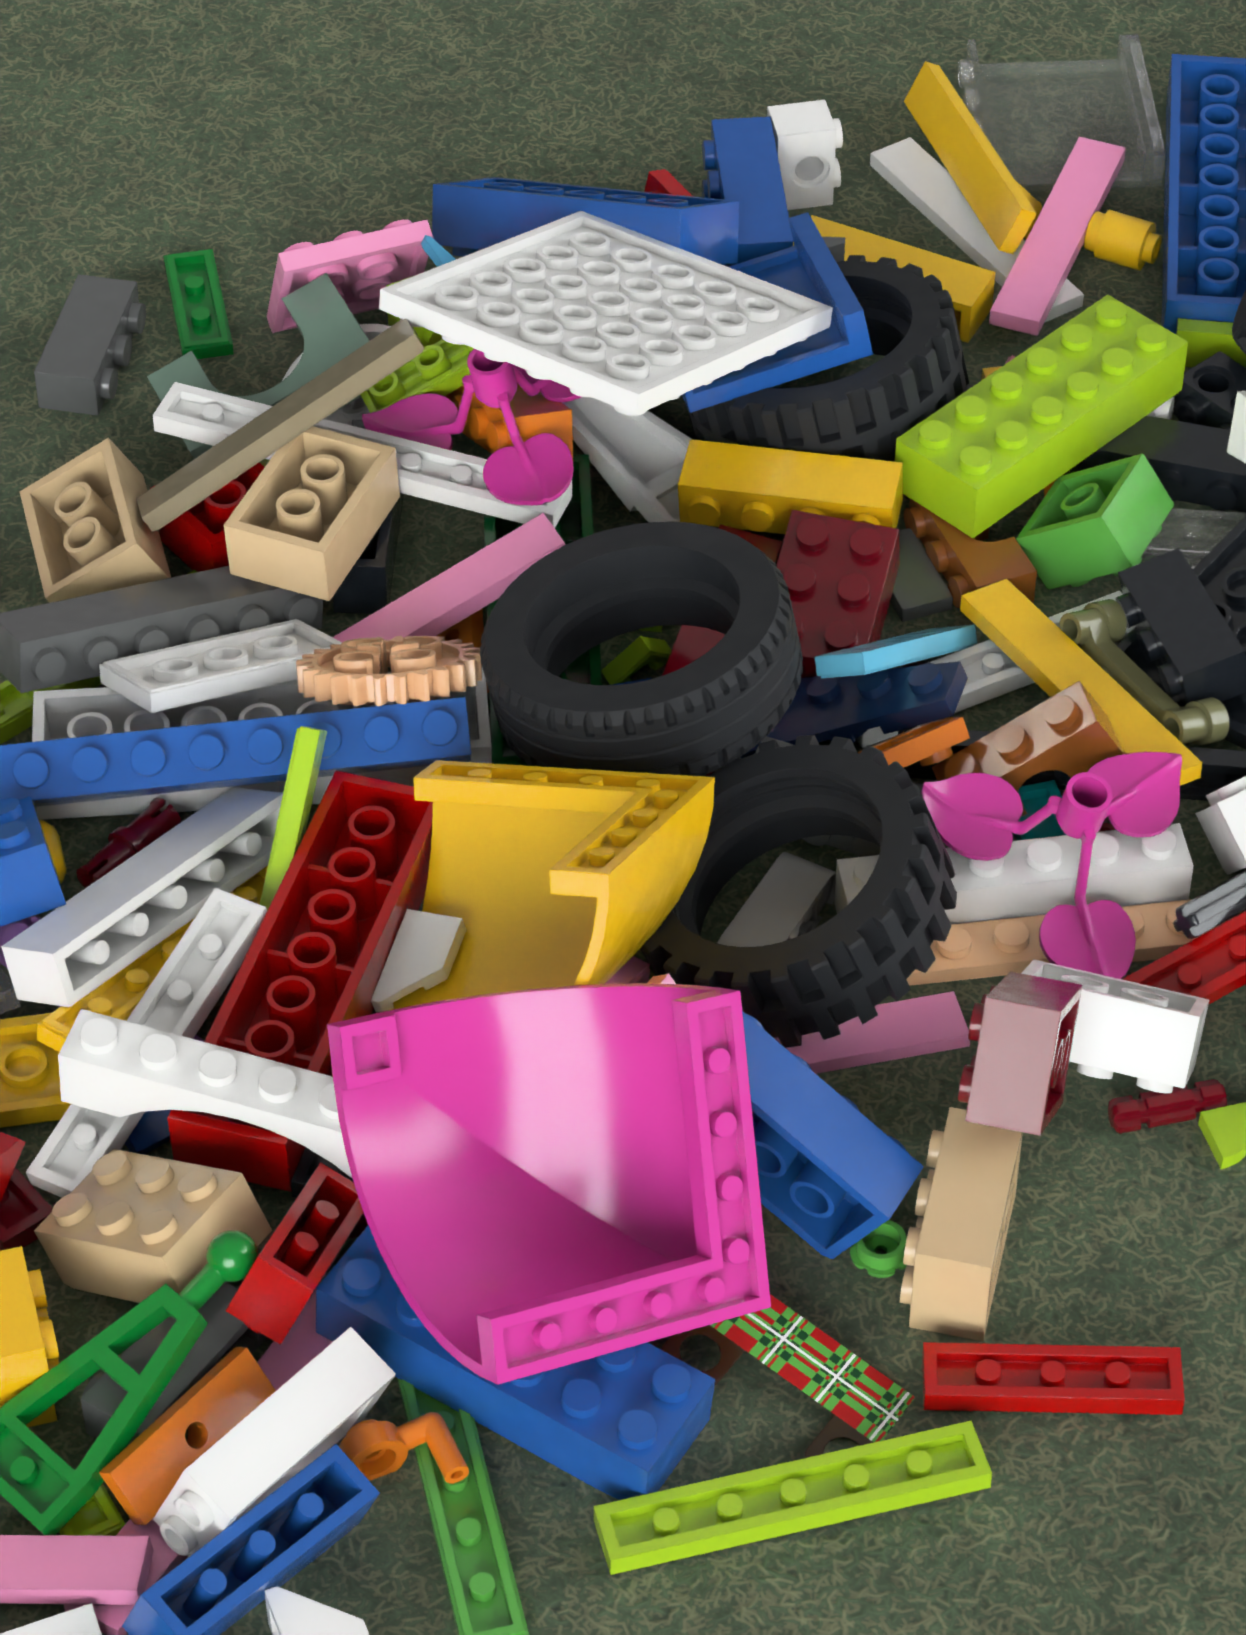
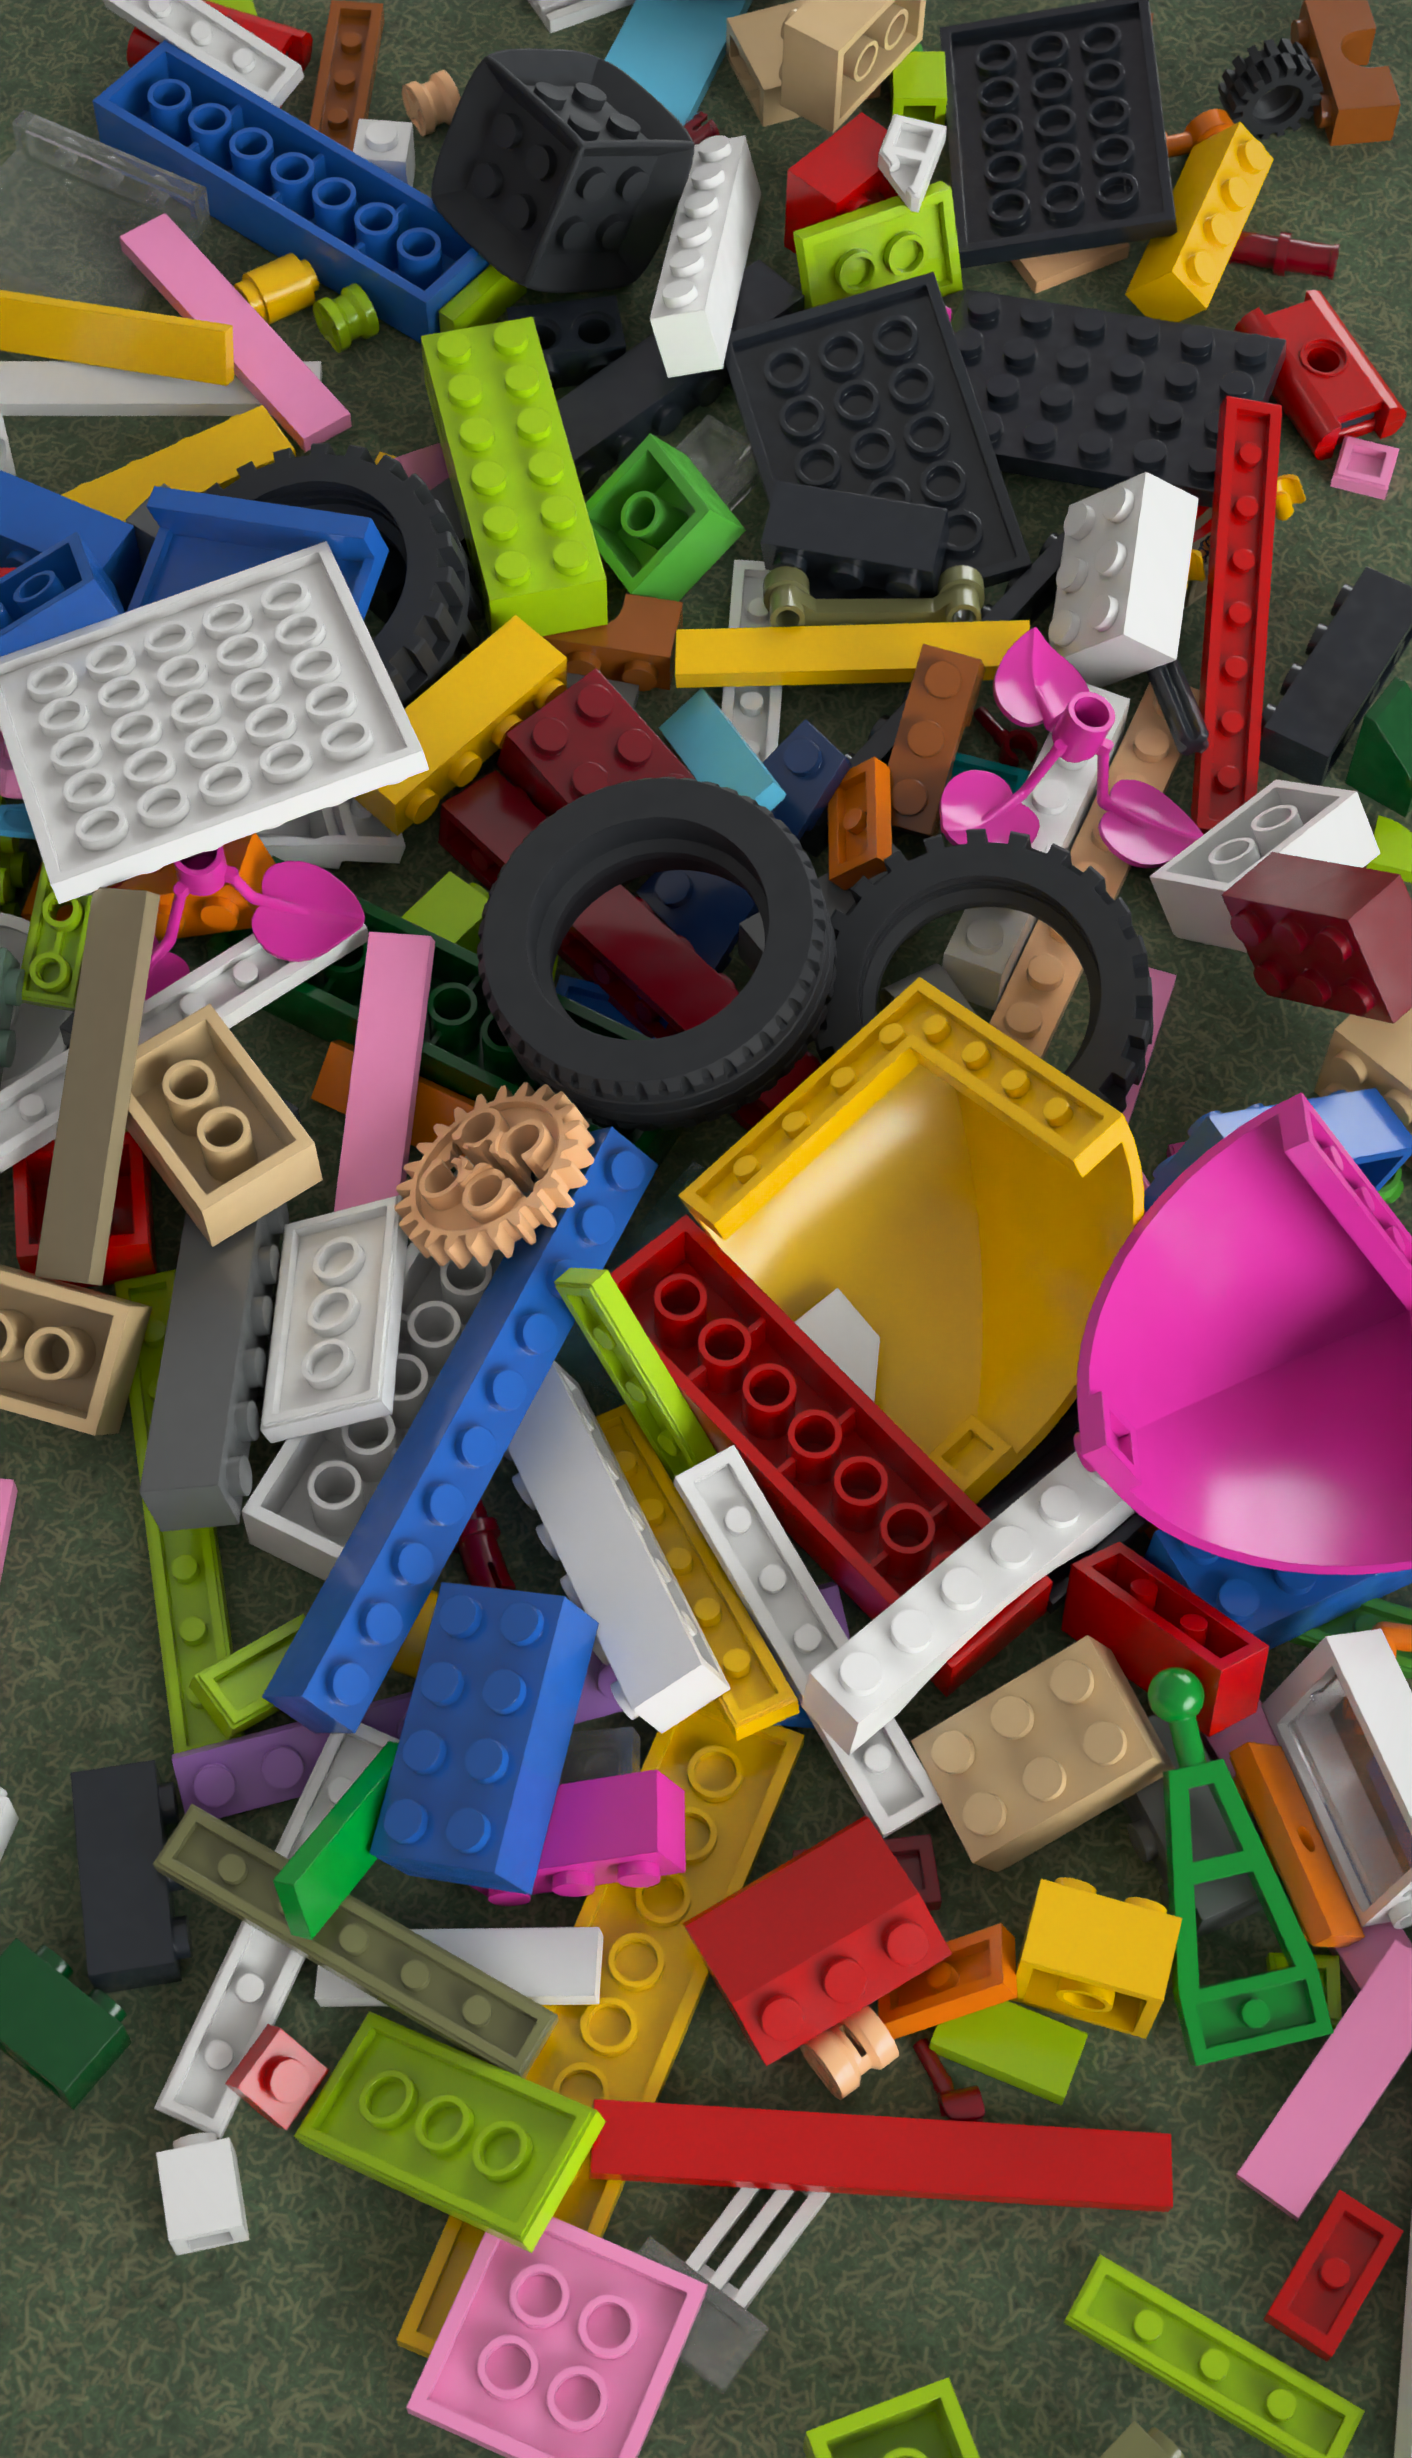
camera: 60 degrees left, 15 degrees up
none -> lime wheel [313,283,379,353]

